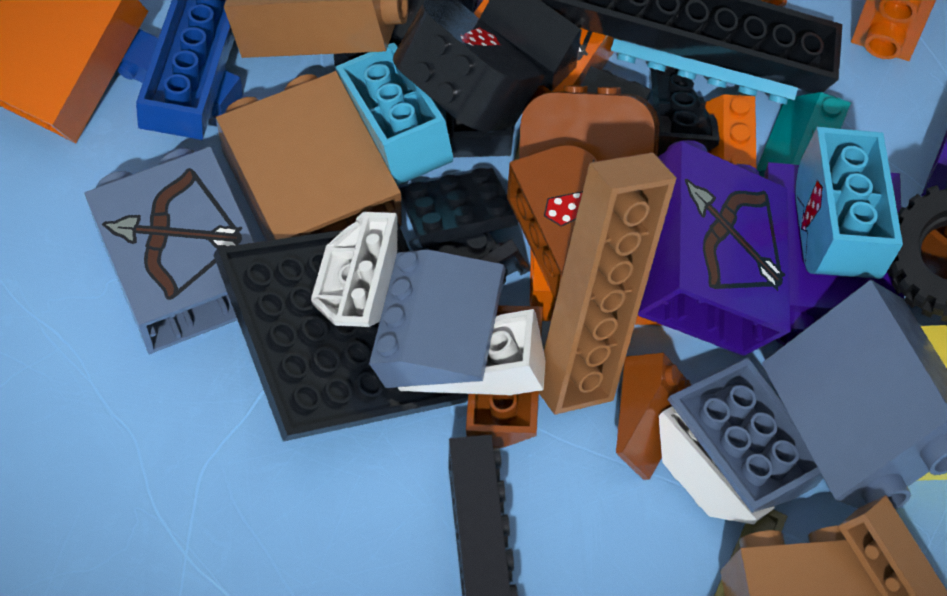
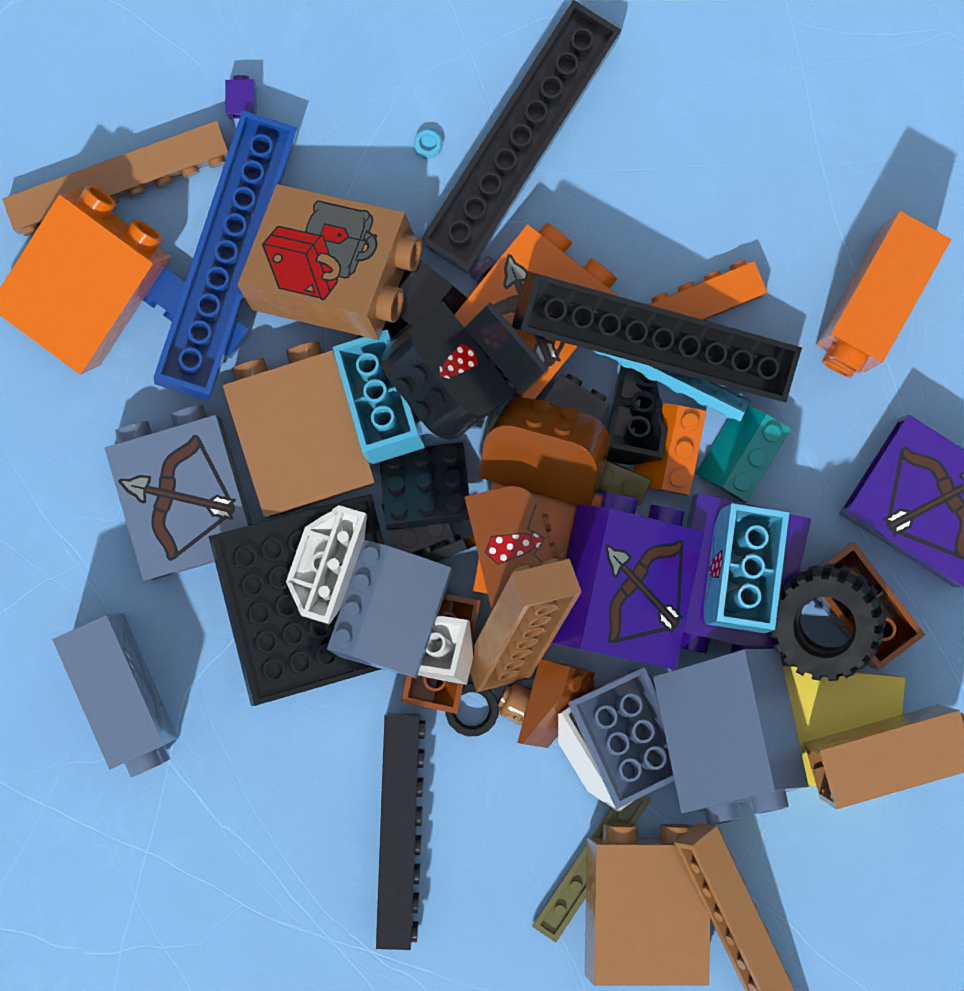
camera: 10 degrees right, 25 degrees up
none -> sand blue brick [52,613,178,778]
none -> black tyre [445,682,499,737]
none -> medium nougat head [498,683,531,726]

